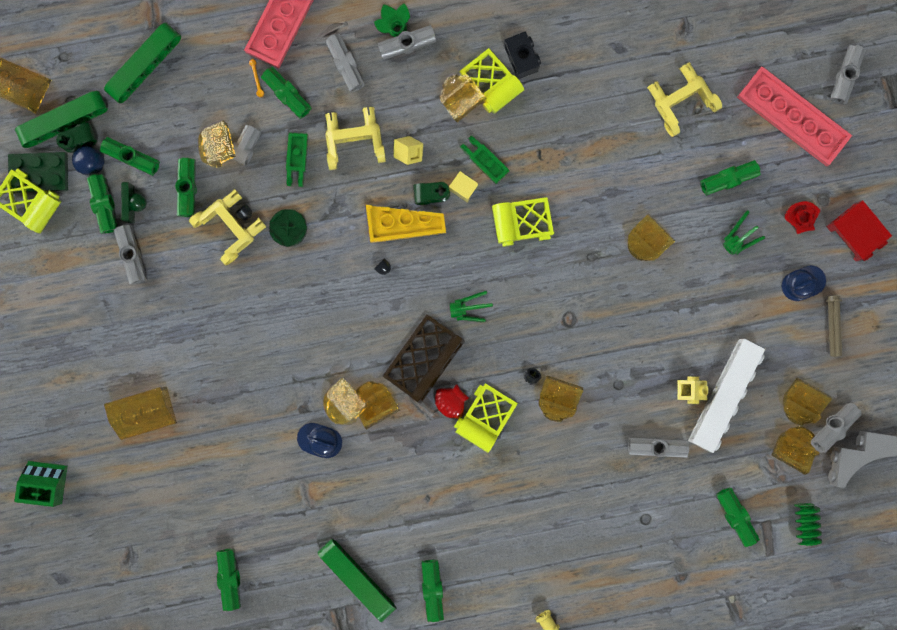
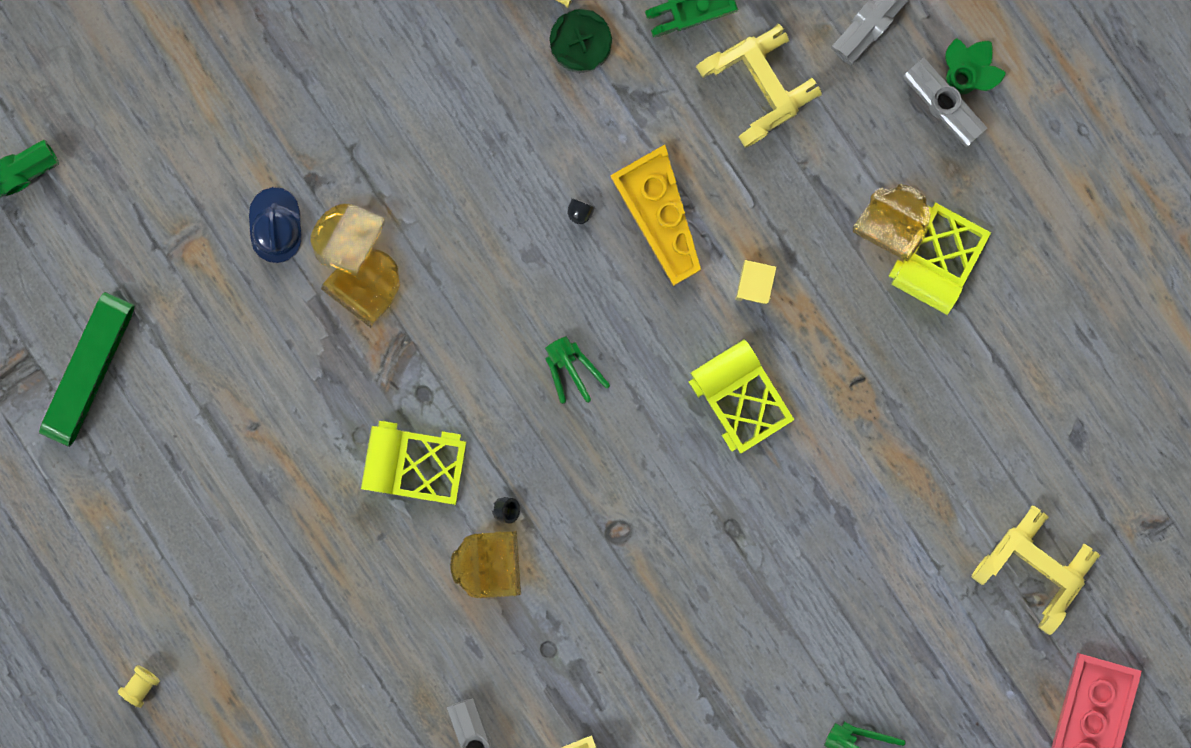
camera: 65 degrees right, 0 degrees up
dark brown fence [383,314,465,404] -> none
light yellow panel [393,136,423,165] -> none
dark green piece [413,182,450,205] -> none
green piece [421,559,444,622] -> none
red animal [435,384,469,418] -> none
green hinge [460,136,510,185] -> none
black brick [503,31,541,79] -> none
clear yellow slope [628,214,675,261] -> none
green piece [700,160,761,196] -> none

